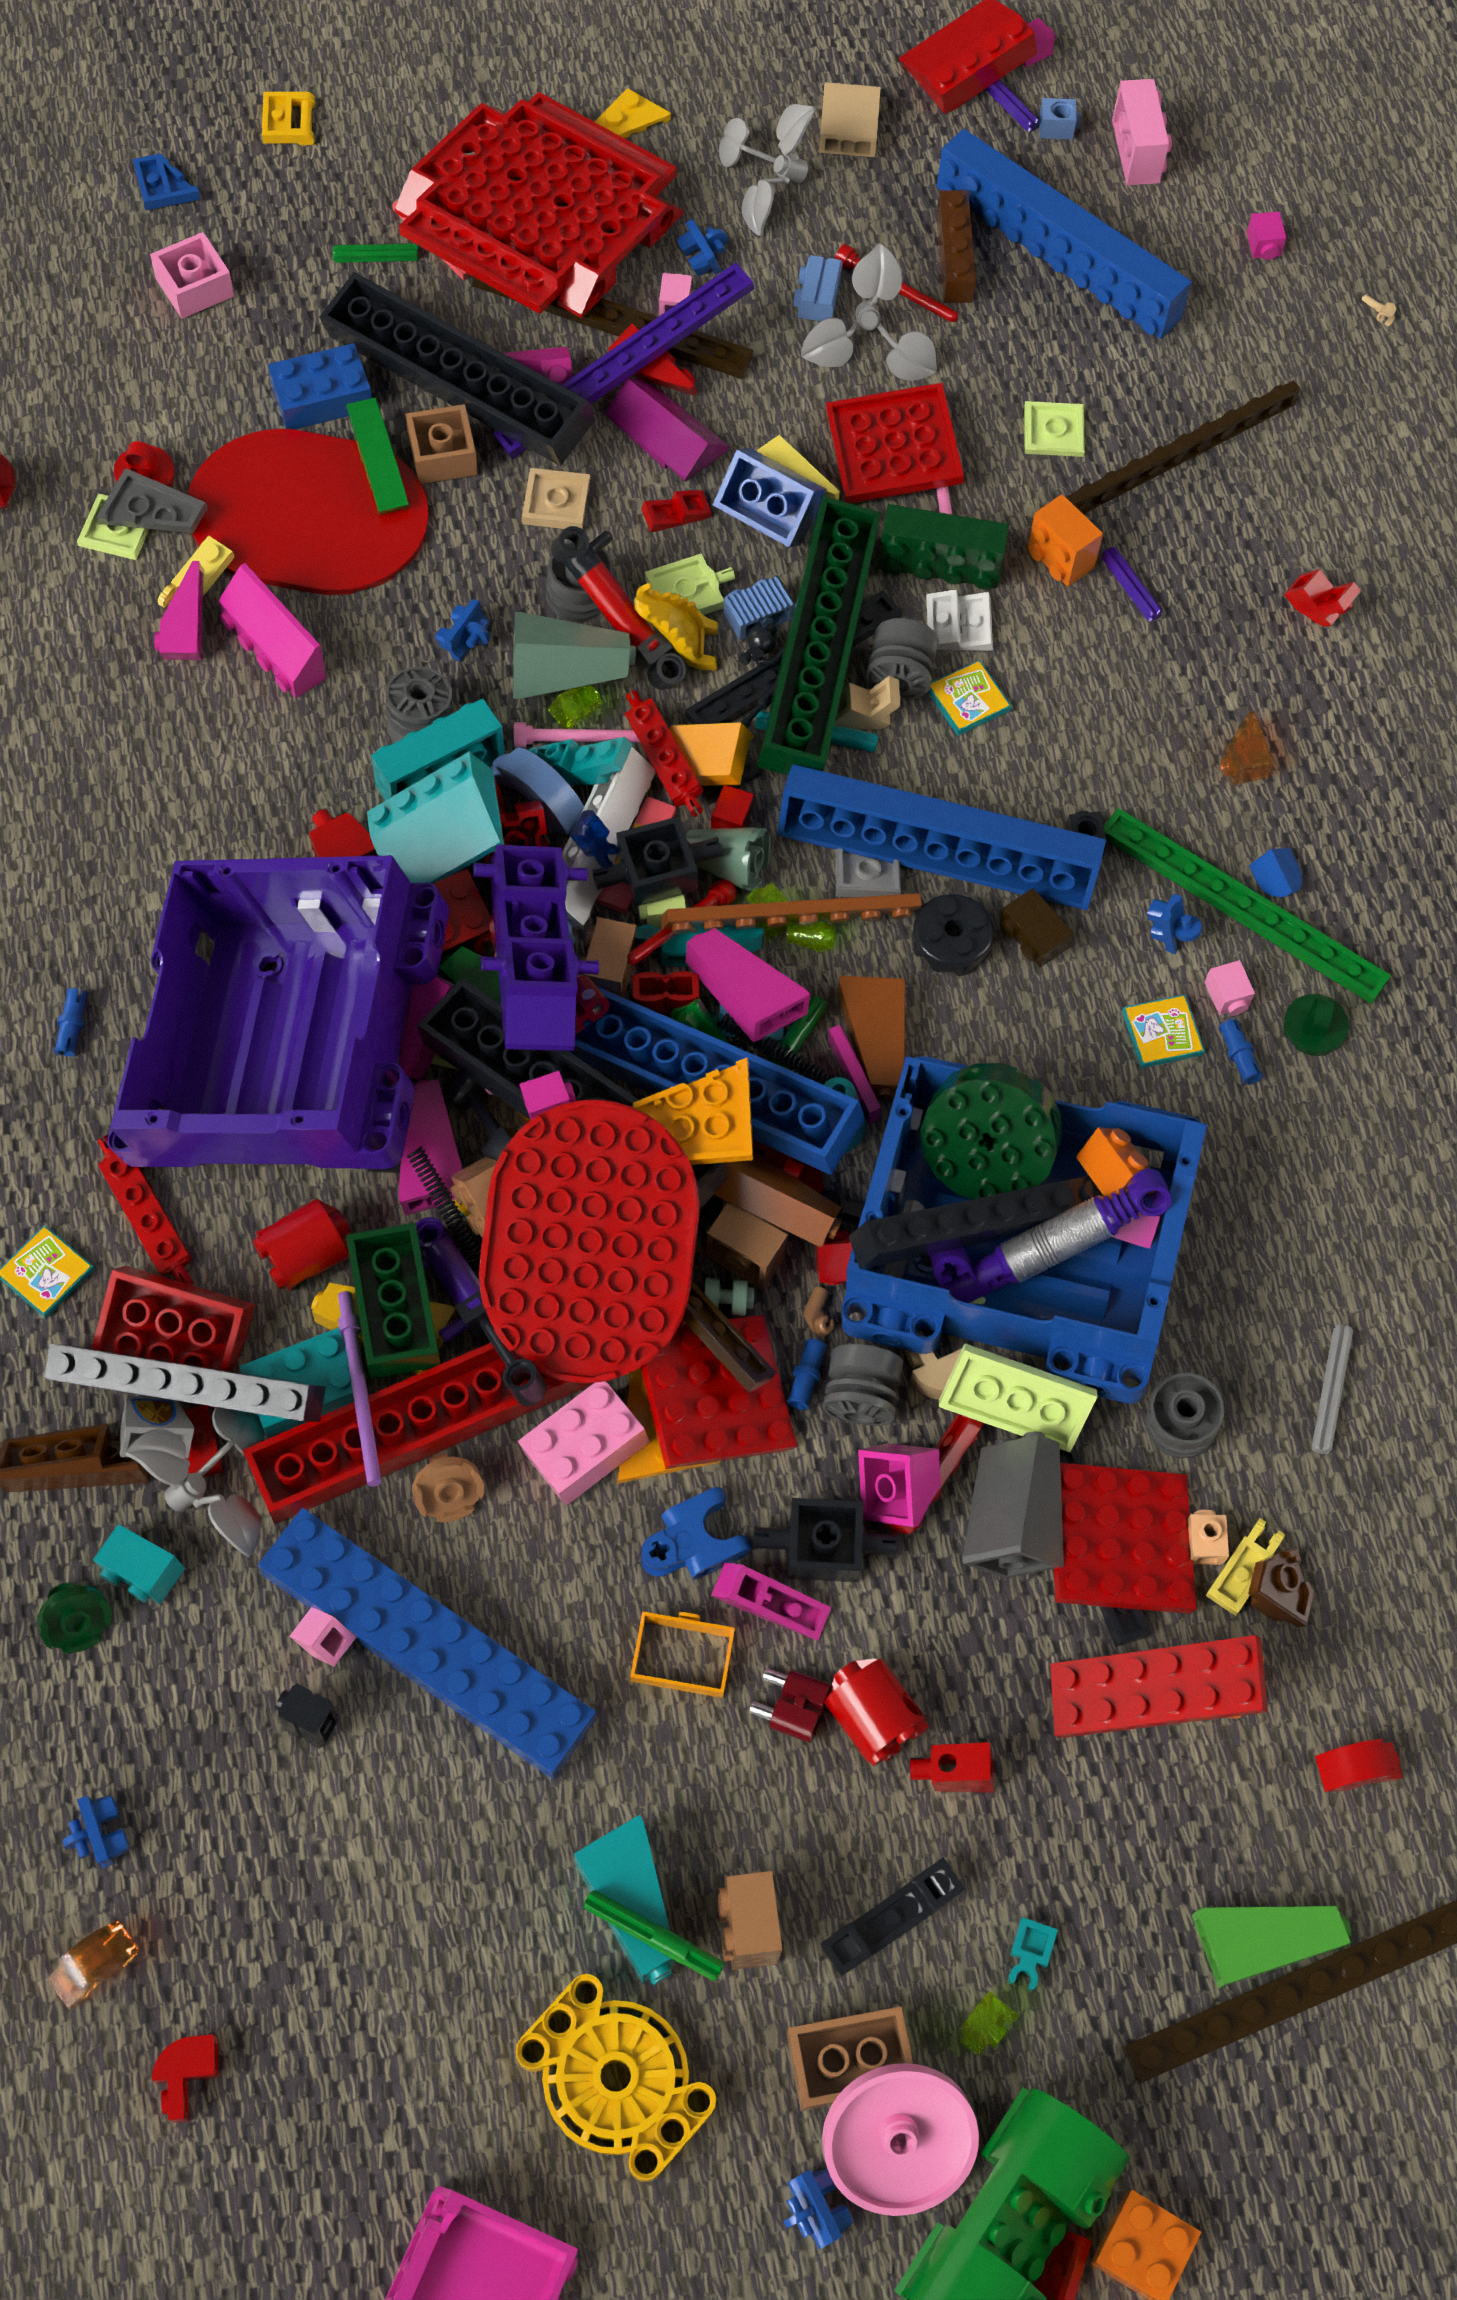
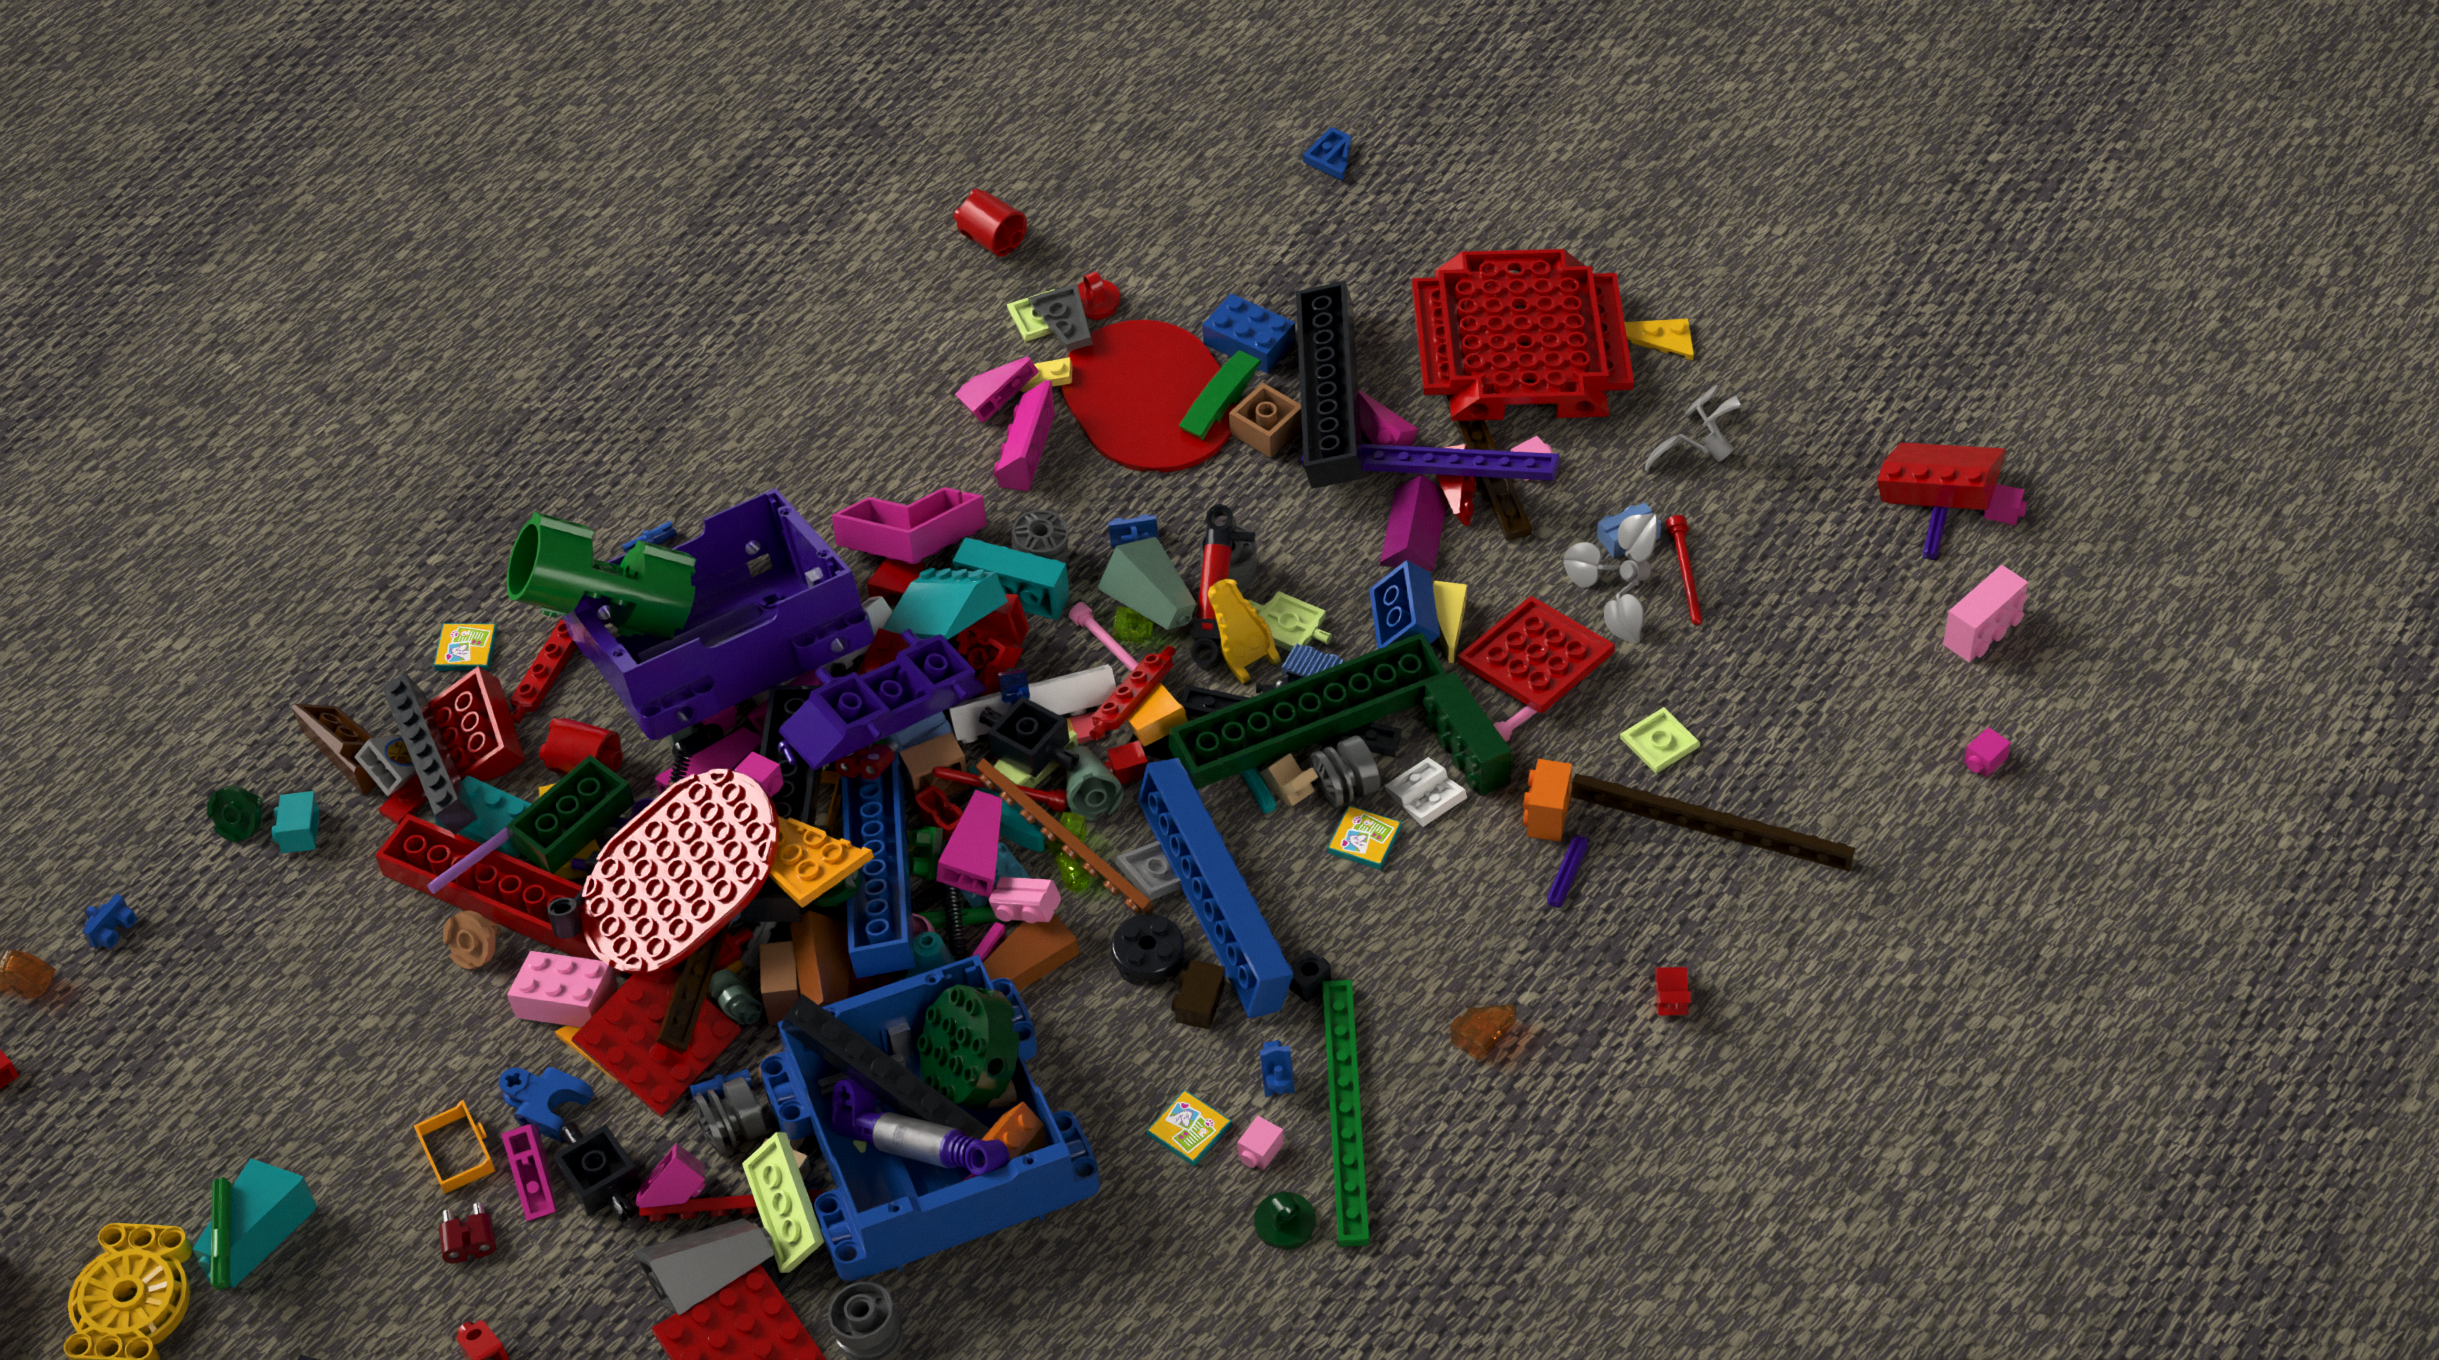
camera: 60 degrees right, 15 degrees down
light grey plant [125,1407,264,1558] -> none
bright pink brick [150,232,234,319] -> none
blue brick [258,1508,596,1780] -> none
yellow plate [262,92,315,145] -> none
black brick [275,1683,338,1749] -> none
bright pink brick [290,1607,356,1667] -> none
green axle [332,243,419,263] -> none
medium blue arch [490,747,584,835] -> none
tan plate [522,468,590,529] -> none
teal slope [529,737,633,785] -> none
red slope [641,490,712,532] -> none
blue hips [676,219,728,276] -> none
medium nougat brick [717,1871,782,1970] -> none
tan brick [819,82,881,157] -> none
red cylinder [824,1659,929,1767] -> none
reddish brown brick [936,190,976,303] -> none
blue brick [937,128,1192,339] -> none
medium blue brick [1039,98,1081,139] -> none
blue pin [1219,1019,1263,1085] -> none
blue brick [1249,848,1302,897] -> none
tan hand [1362,294,1396,326] -> none
none -> green cylinder [506,511,696,641]
none -> dark purple piece [778,740,796,765]
none -> dark pink piece [832,487,987,564]
none -> bright pink brick [989,877,1061,923]

